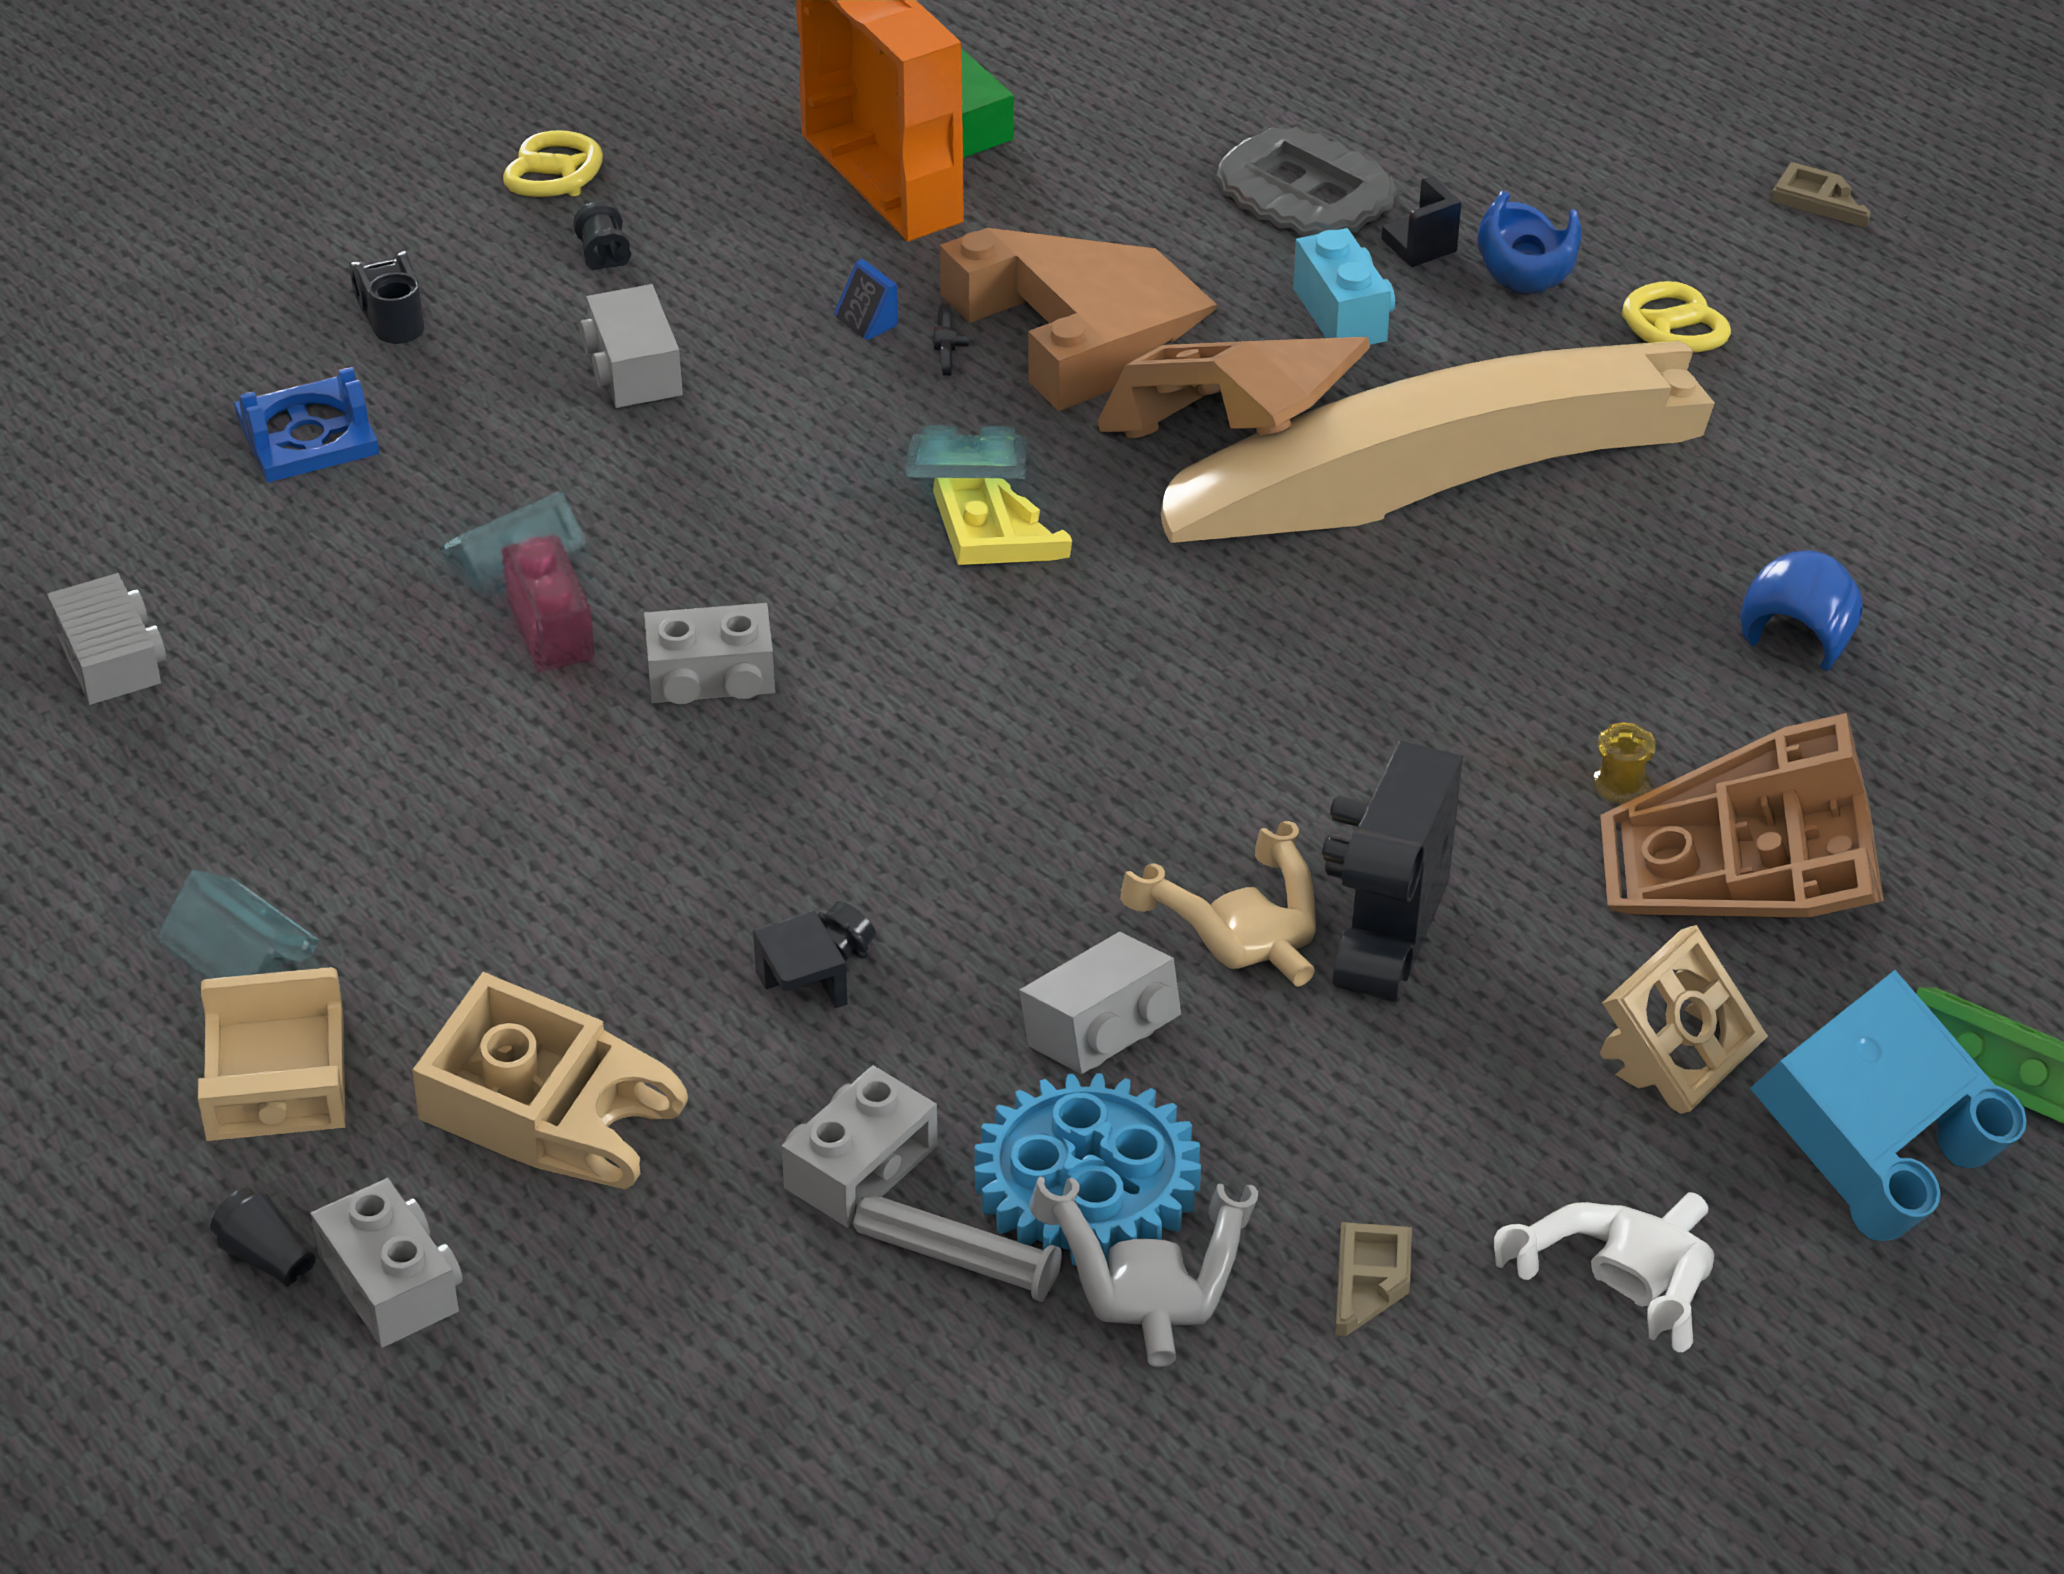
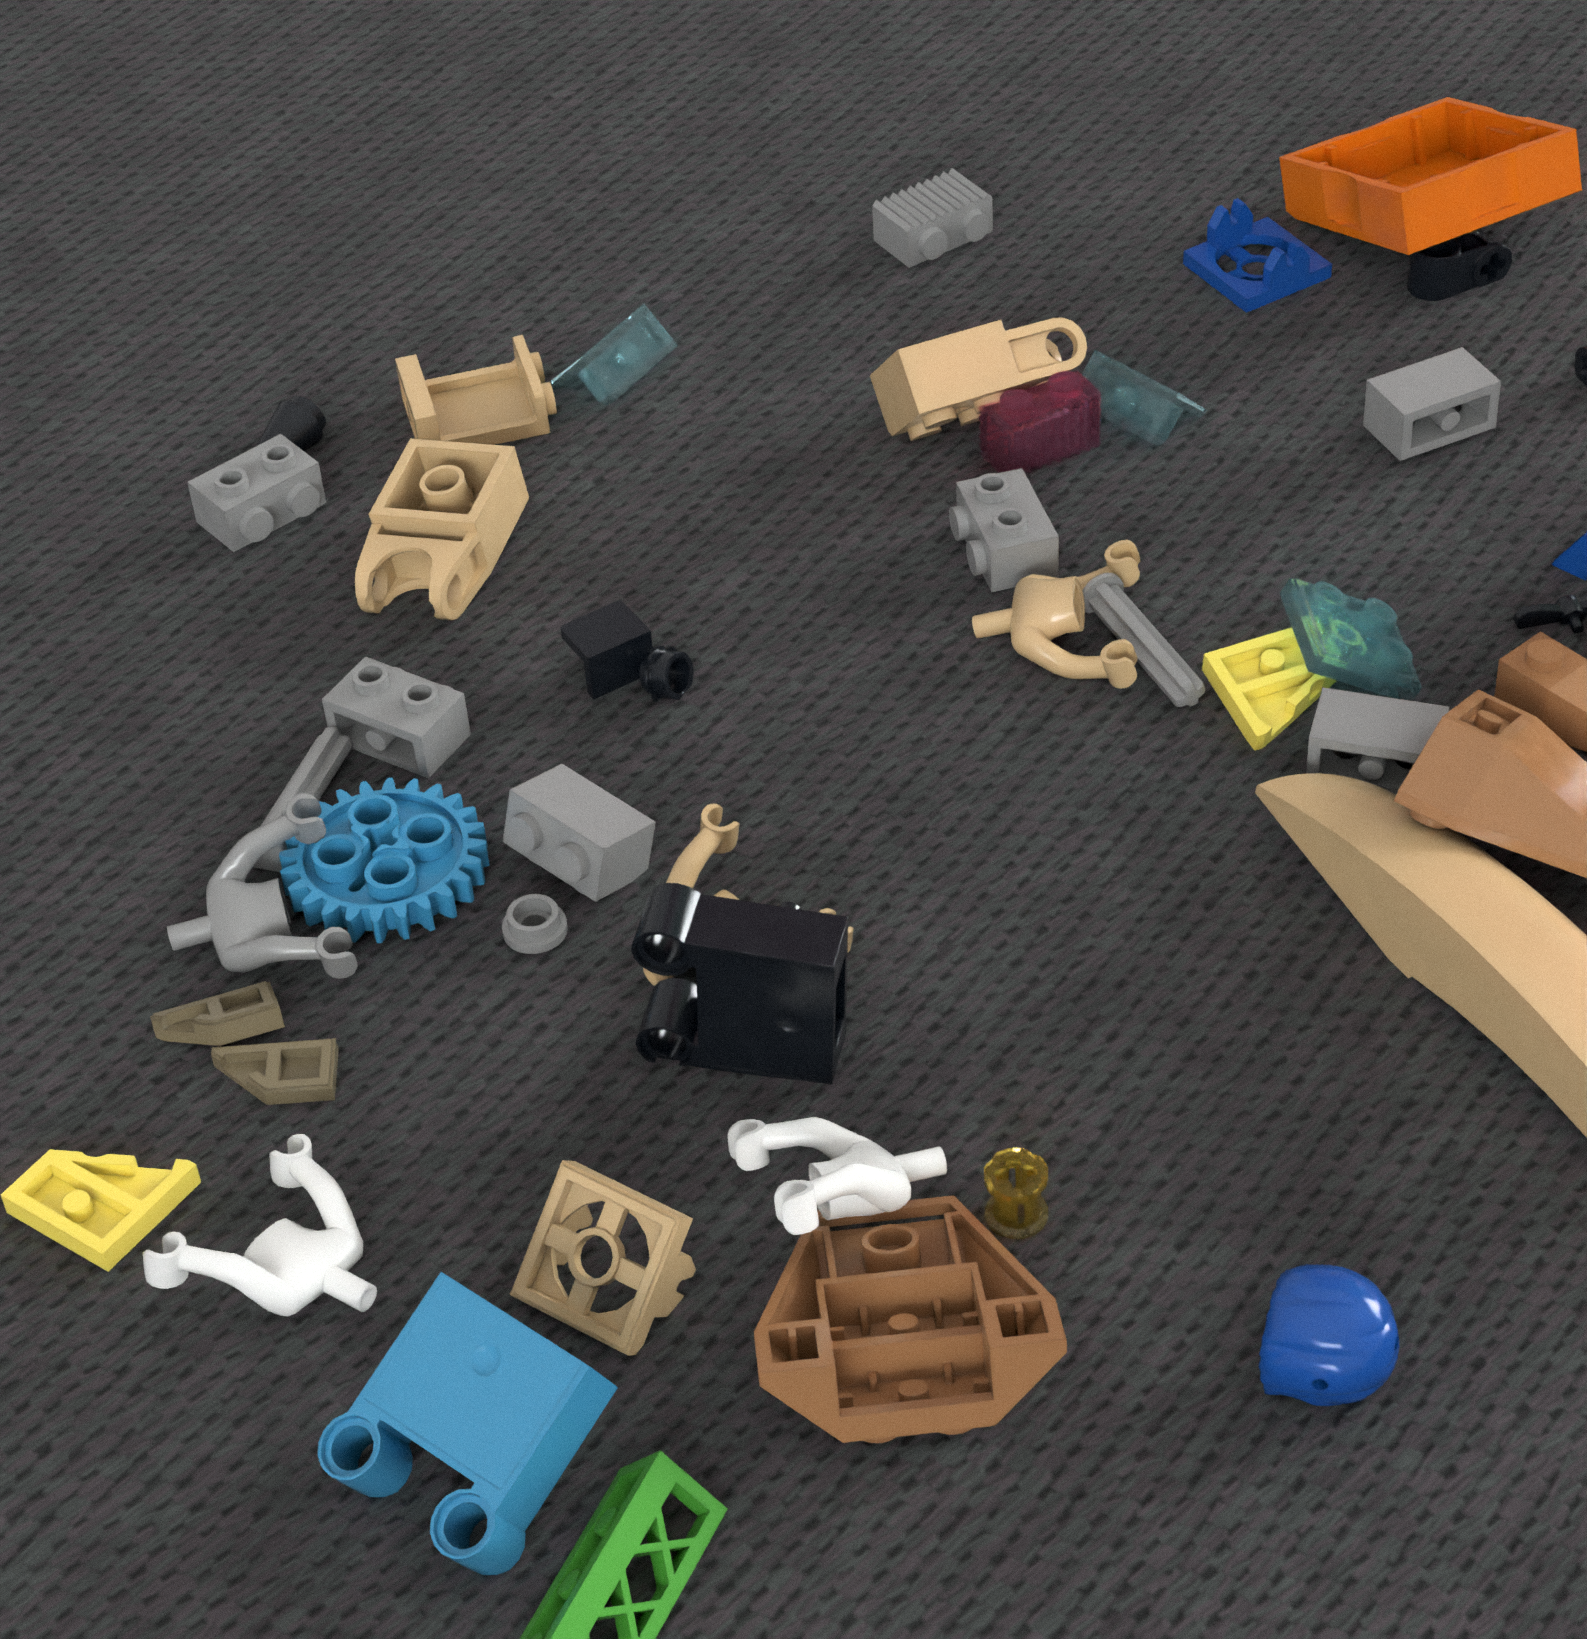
camera: 85 degrees right, 0 degrees up
none -> light yellow wing [1,1149,201,1272]
none -> dark tan tile [150,981,285,1046]
none -> light grey plate [502,894,568,954]
none -> white piece [728,1117,947,1235]
none -> tan brick [870,318,1087,441]
none -> tan piece [972,540,1140,689]
none -> light grey axle [1082,573,1205,707]
none -> orange tile [1279,97,1582,255]
none -> light grey brick [1306,687,1449,794]

